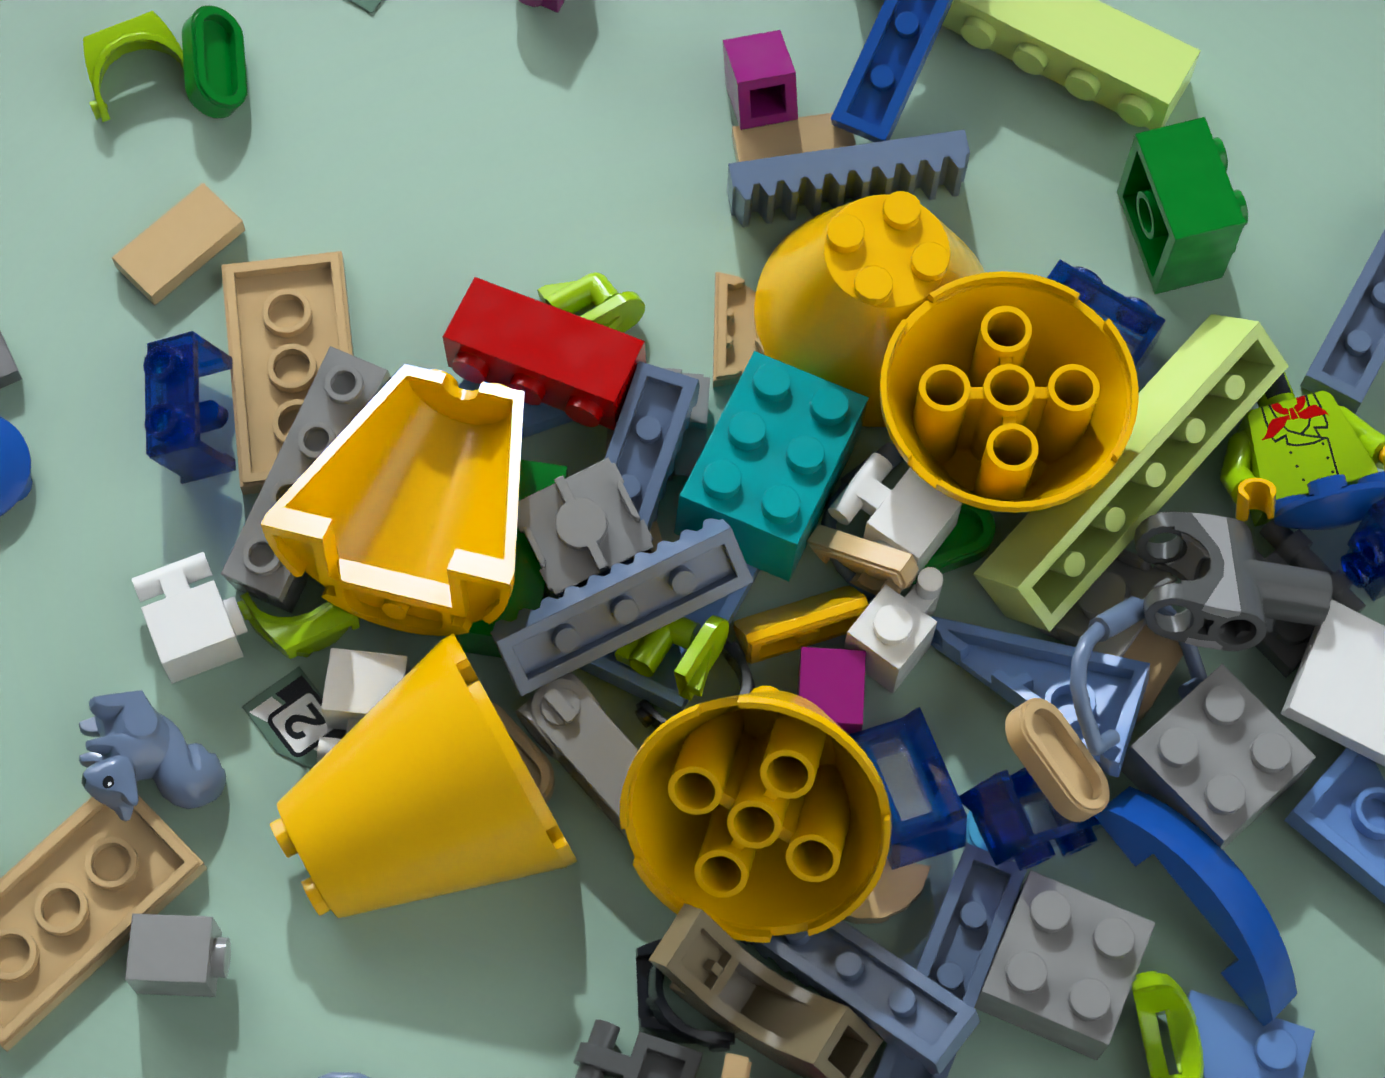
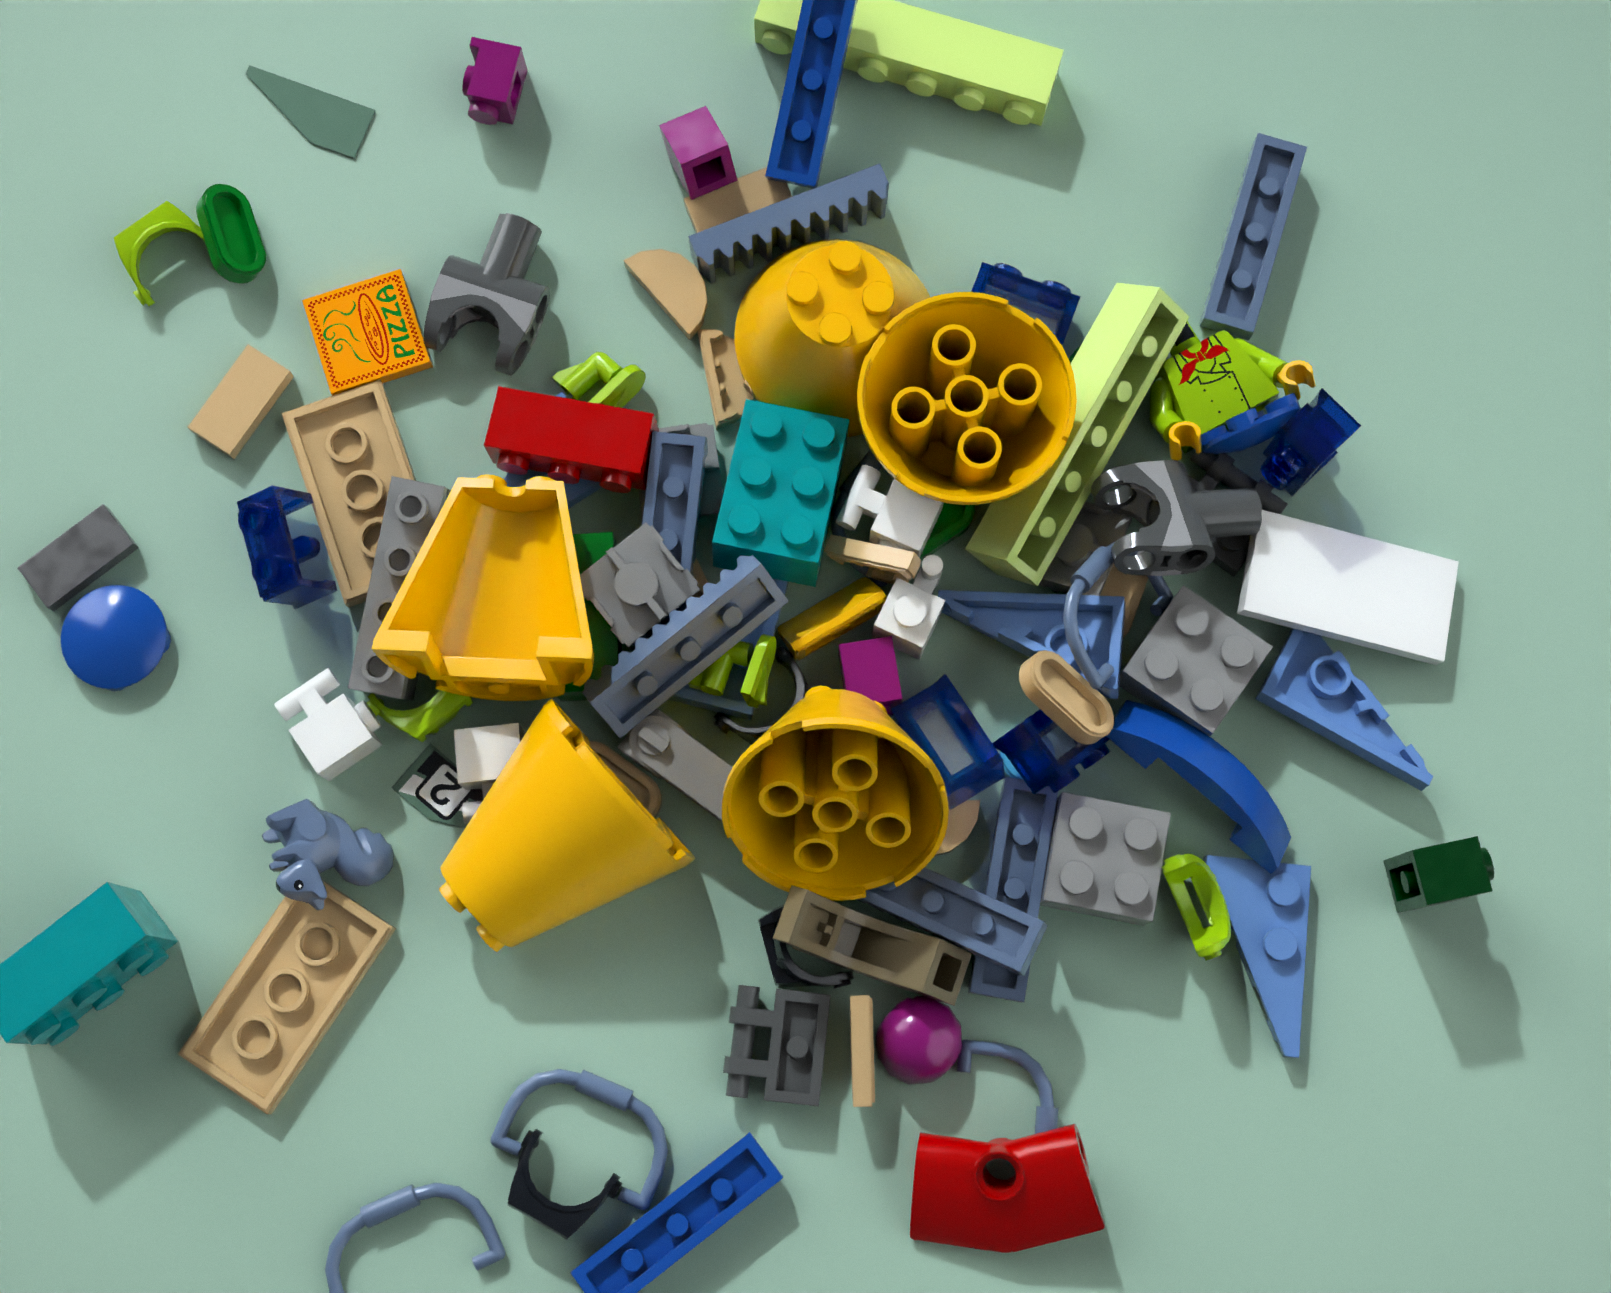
camera: 10 degrees left, 10 degrees up
light grey brick [125,913,231,997] -> none
green brick [1117,117,1248,294] -> none
none -> light orange tile [302,269,433,396]
none -> dark grey connector [424,213,550,376]
none -> tan tile [623,249,708,340]

